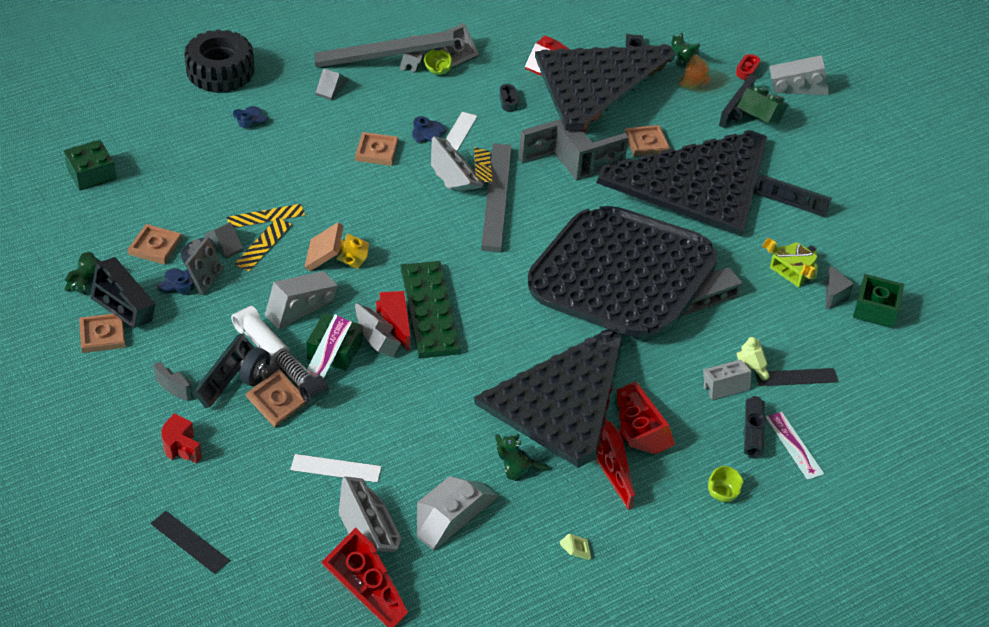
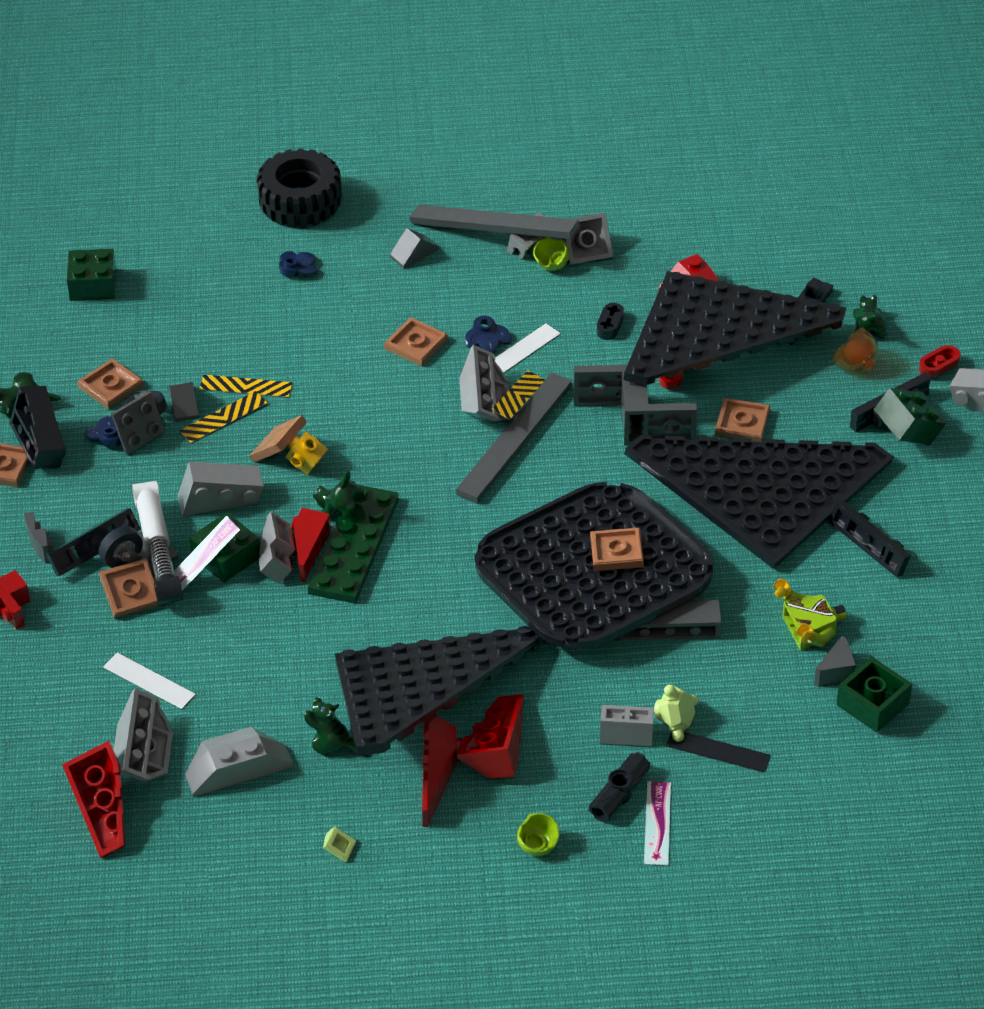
camera: 30 degrees right, 0 degrees up
none -> dark green animal [313,470,364,517]
none -> nougat tile [590,528,644,571]

